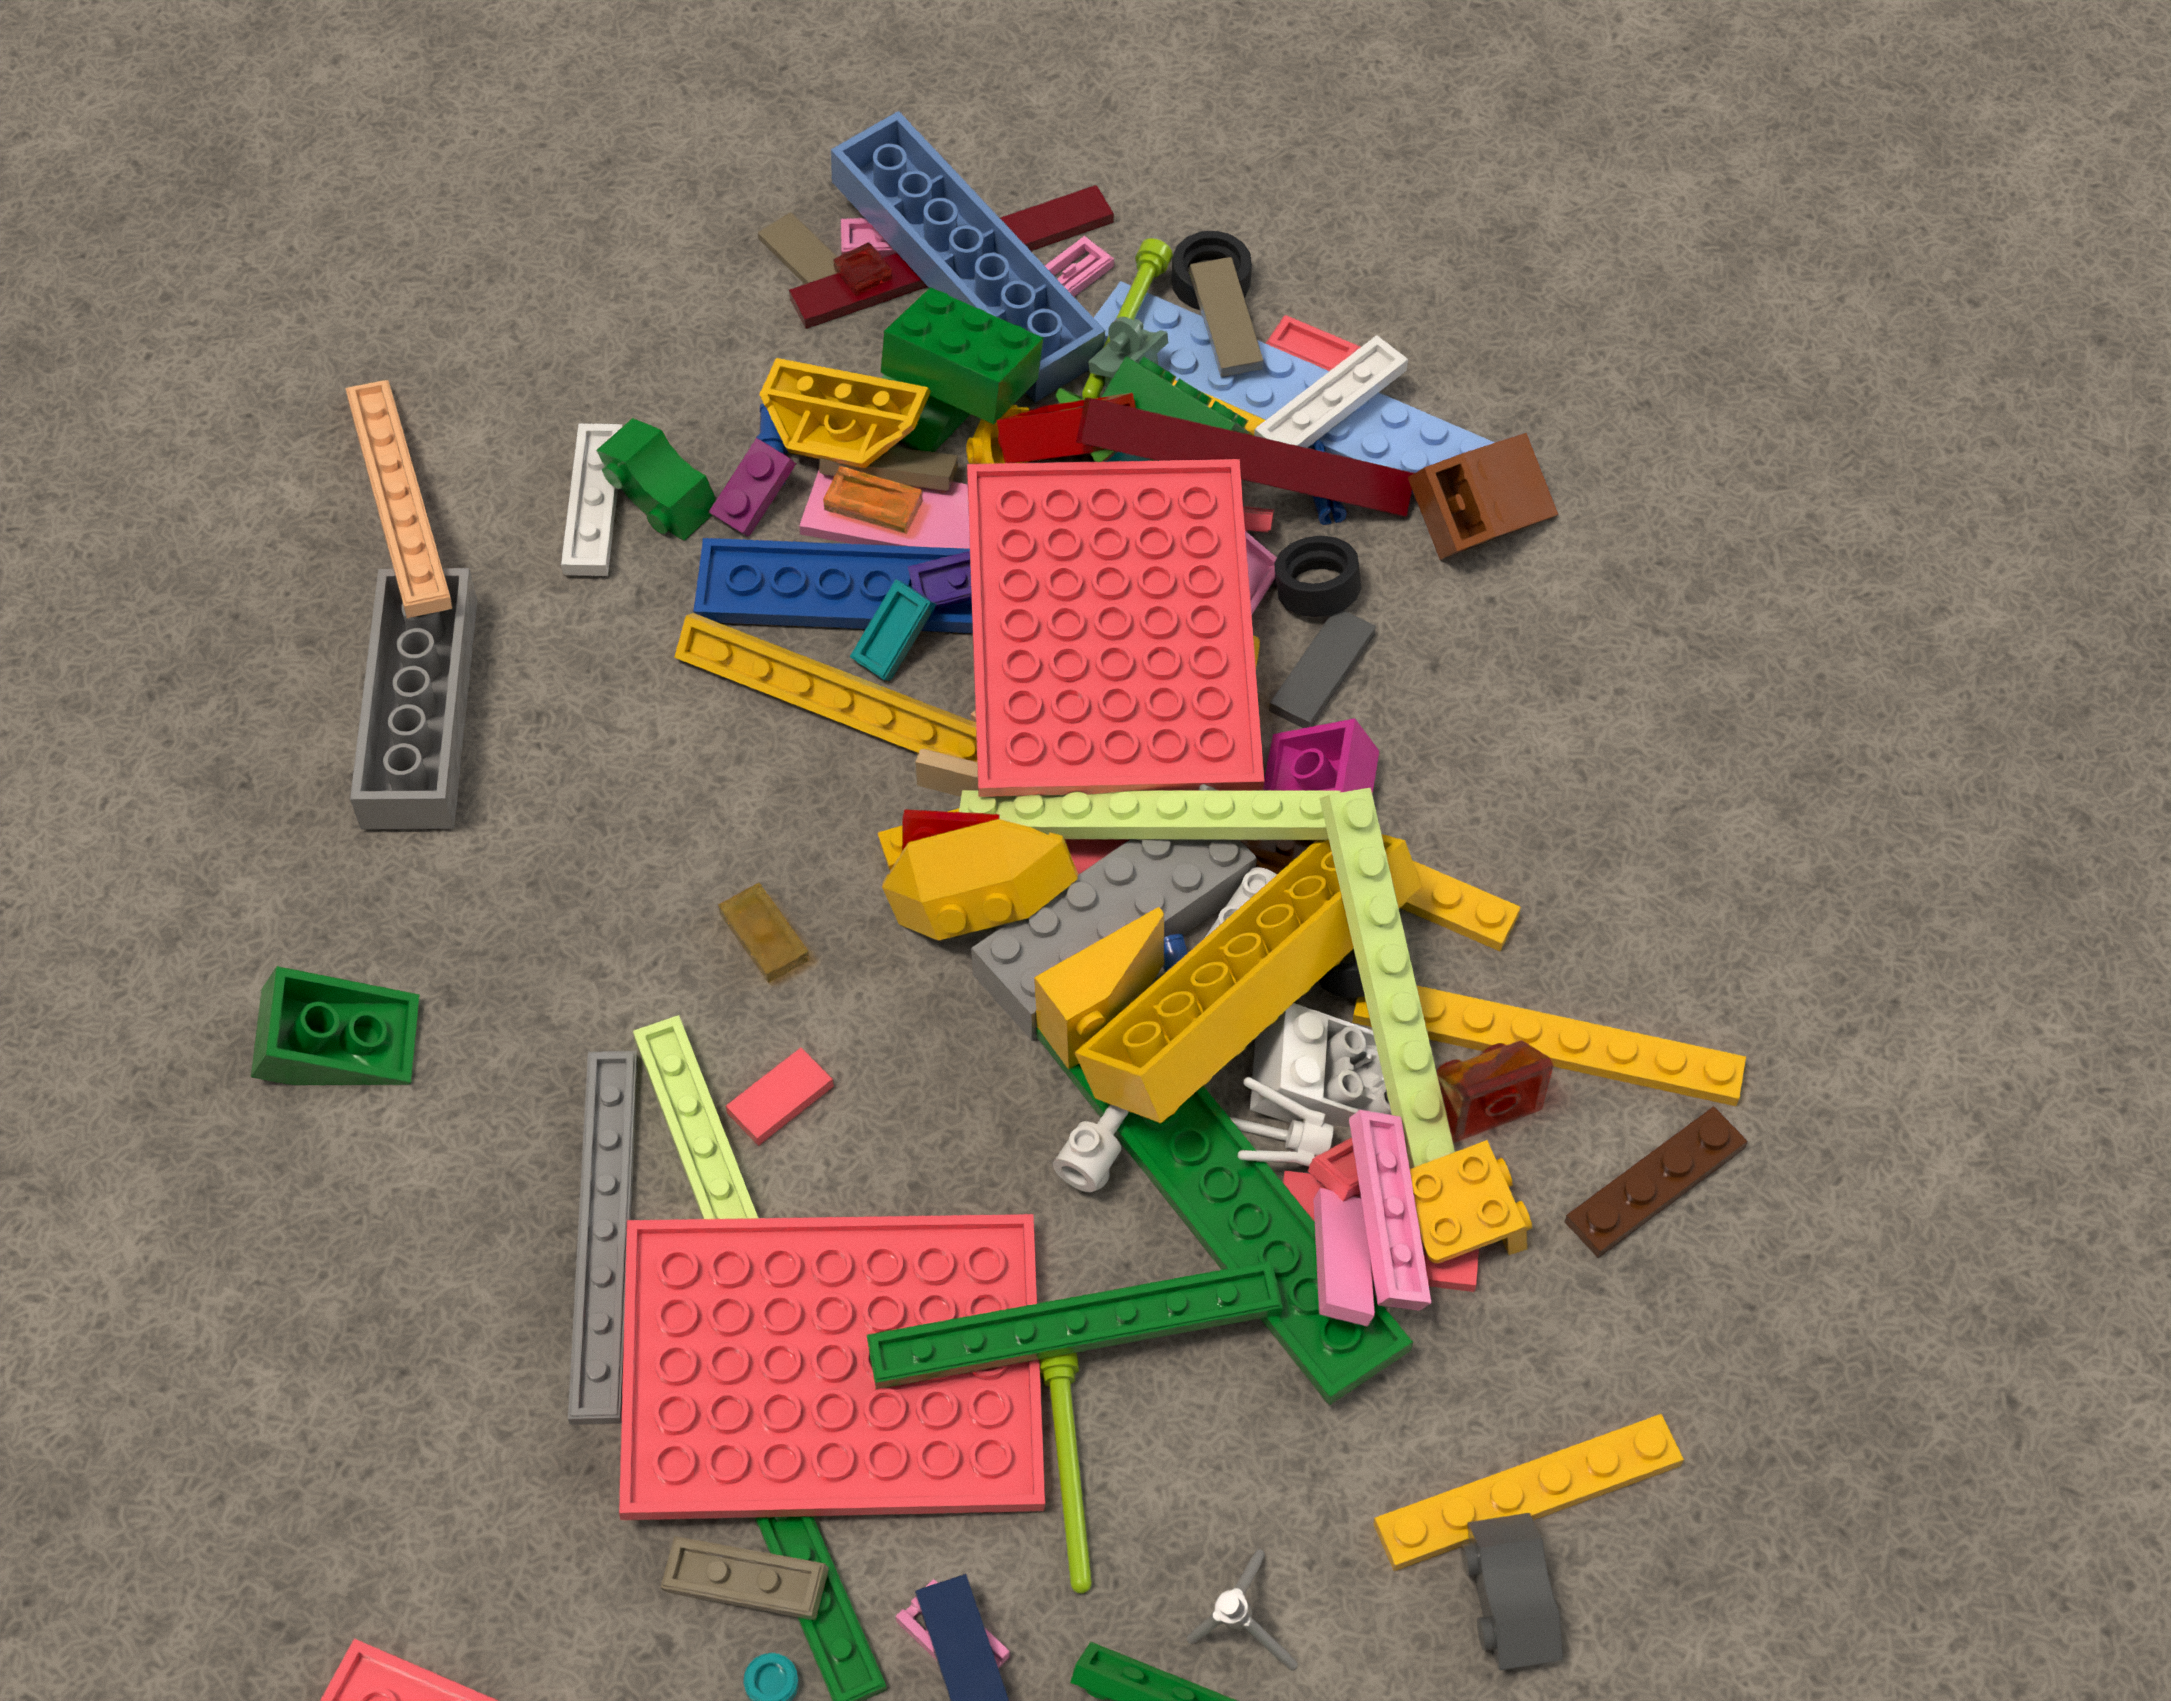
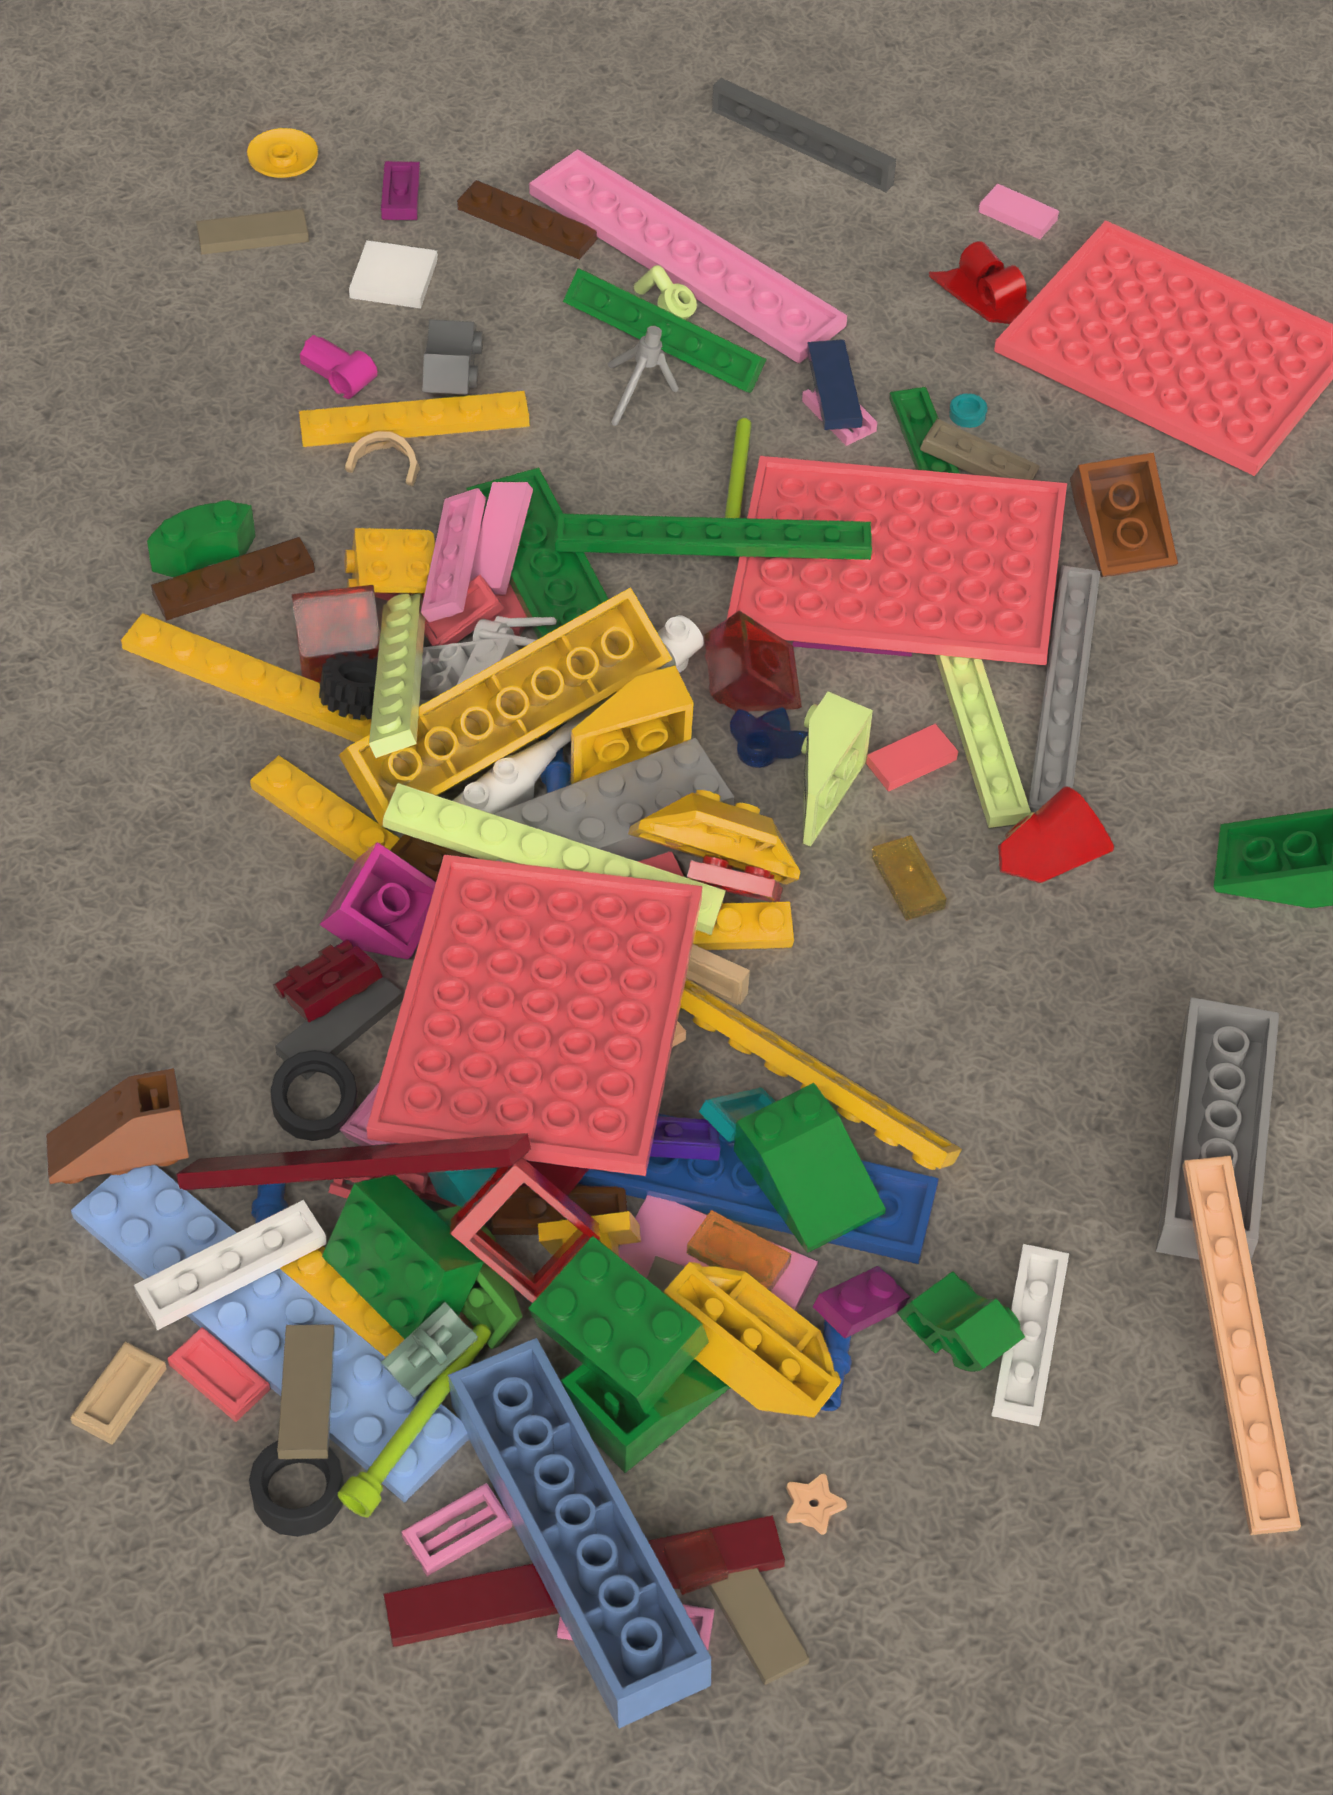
camera: 170 degrees left, 5 degrees down
none -> tan tile [70,1342,167,1445]
none -> green brick [147,500,256,577]
none -> dark red plate [273,939,383,1023]
none -> dark pink piece [300,335,378,399]
none -> black tyre [319,652,378,720]
none -> tan helmet [345,432,420,486]
none -> clear red slope [704,610,802,712]
none -> clear blue plate [730,707,808,768]
none -> green slope [734,1083,886,1253]
none -> light nougat plate [786,1474,847,1534]
none -> yellowish green slope [801,692,873,847]
none -> red panel [998,786,1114,883]
none -> dark orange slope [1070,452,1178,578]

